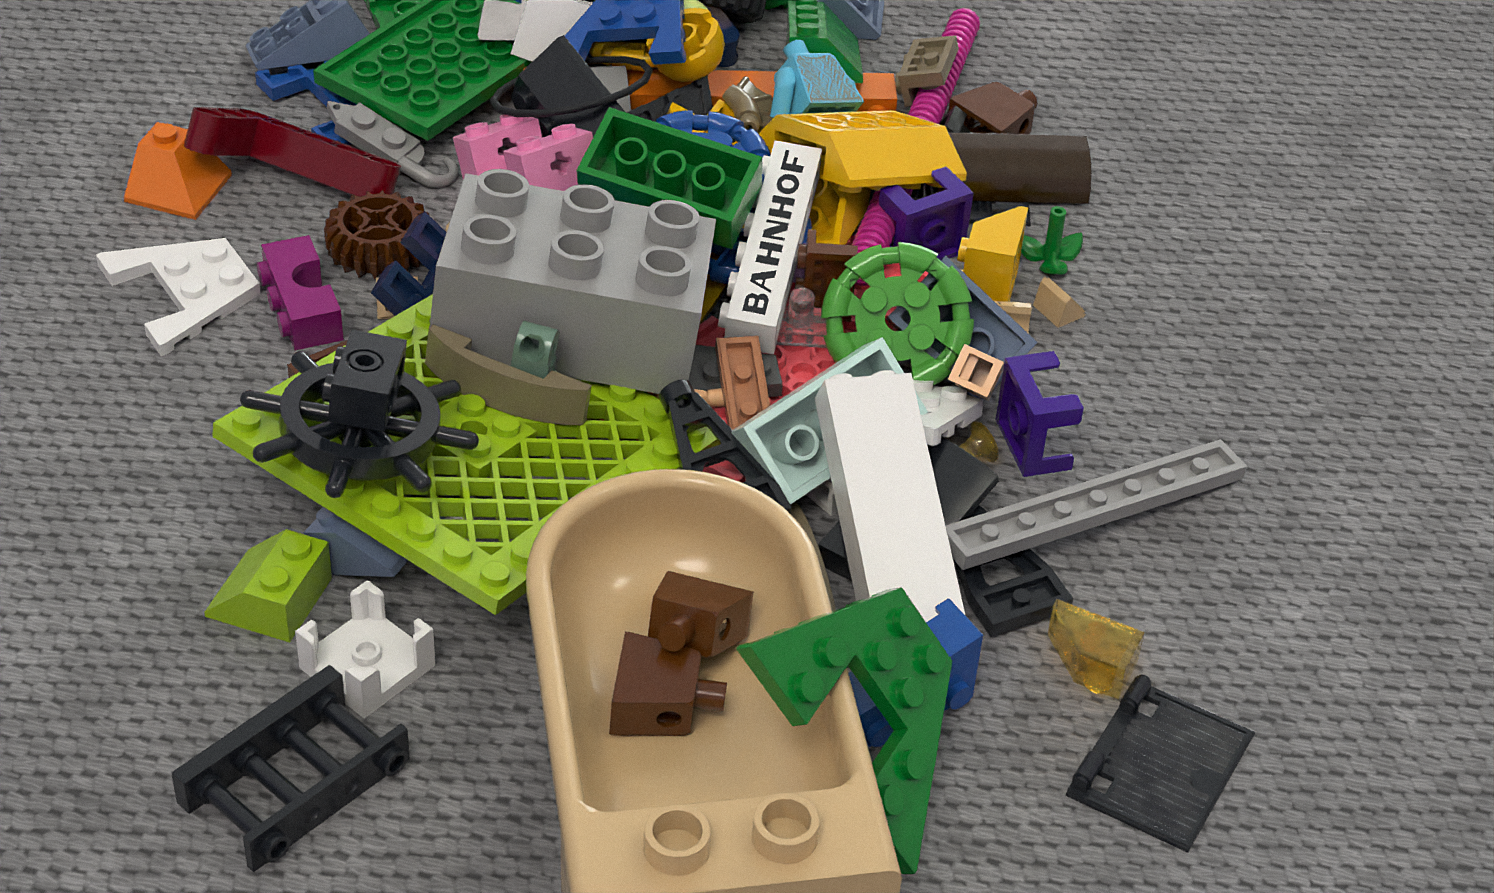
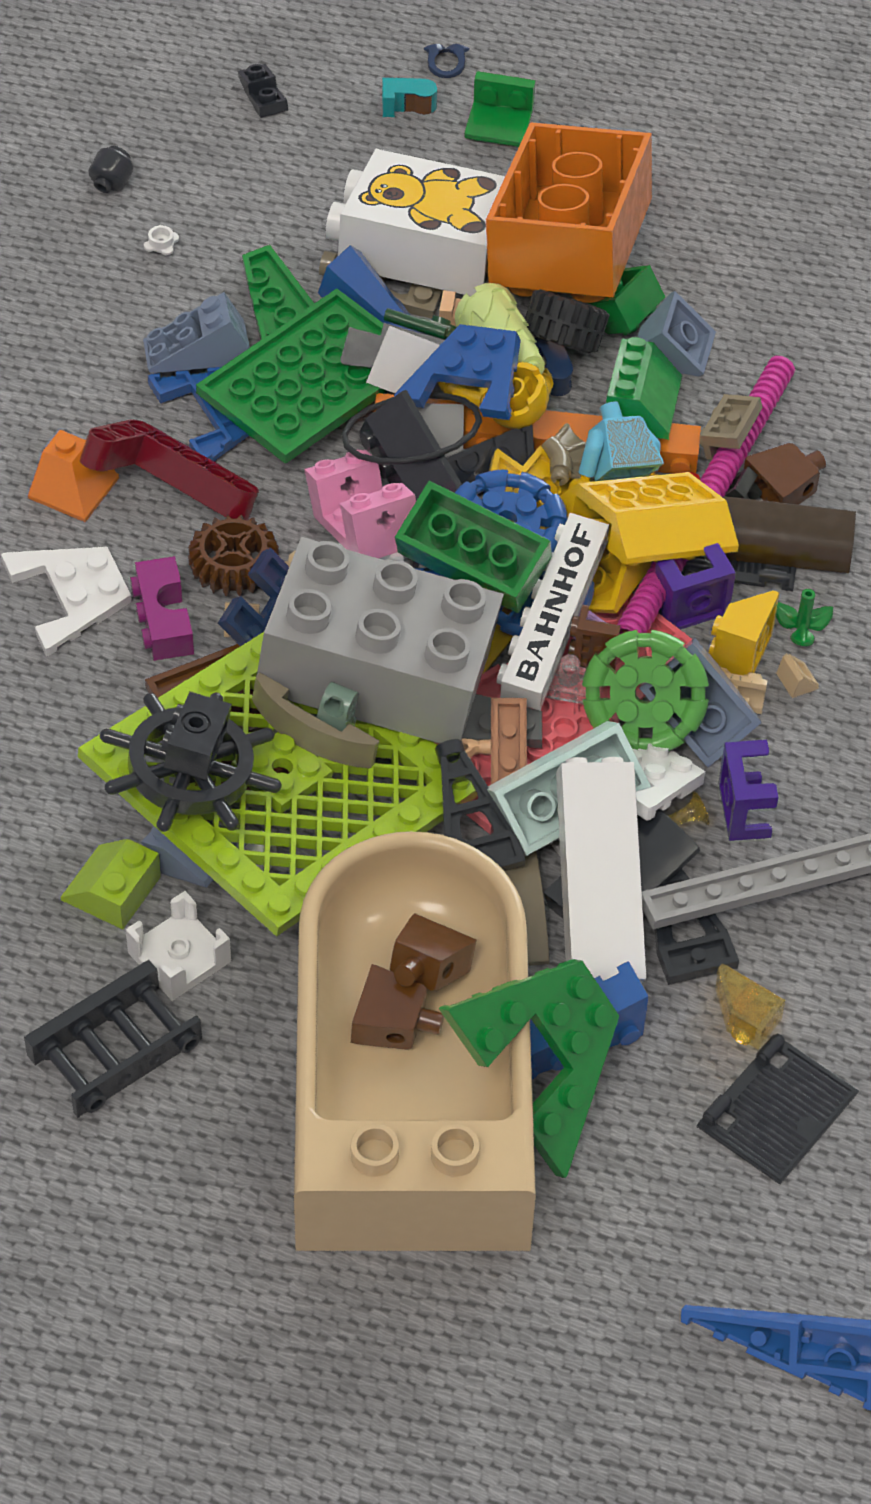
camera: 10 degrees right, 10 degrees up
light grey plate [327,101,458,188] -> none
light nougat leg [948,344,1004,401] -> none

